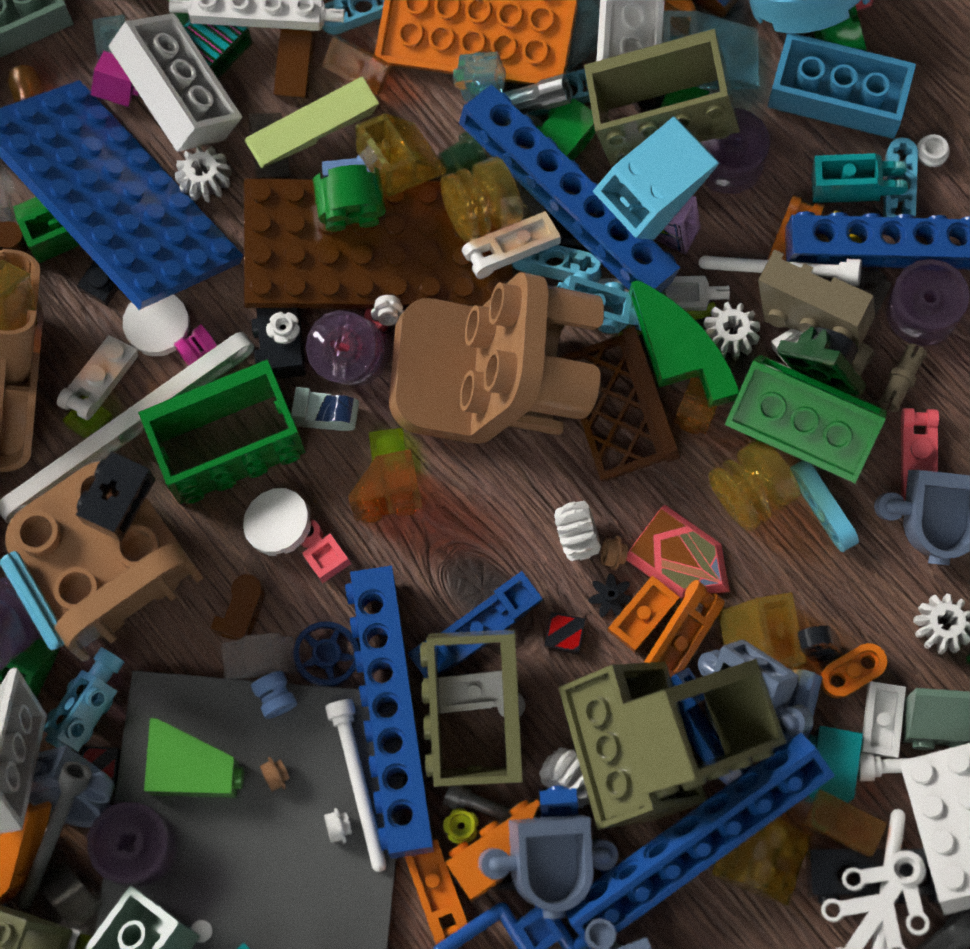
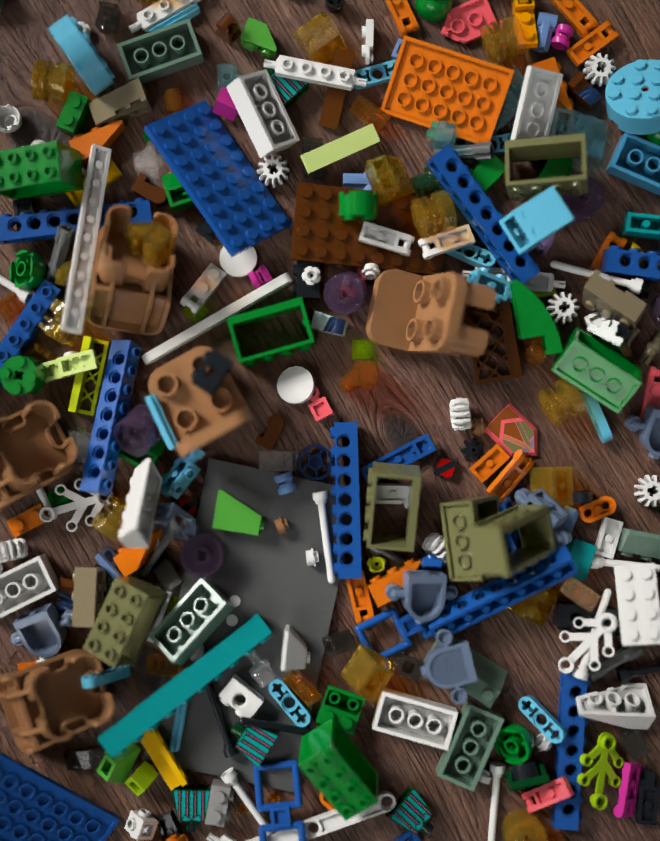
camera: 10 degrees right, 15 degrees up
none -> white plate [358,221,415,257]

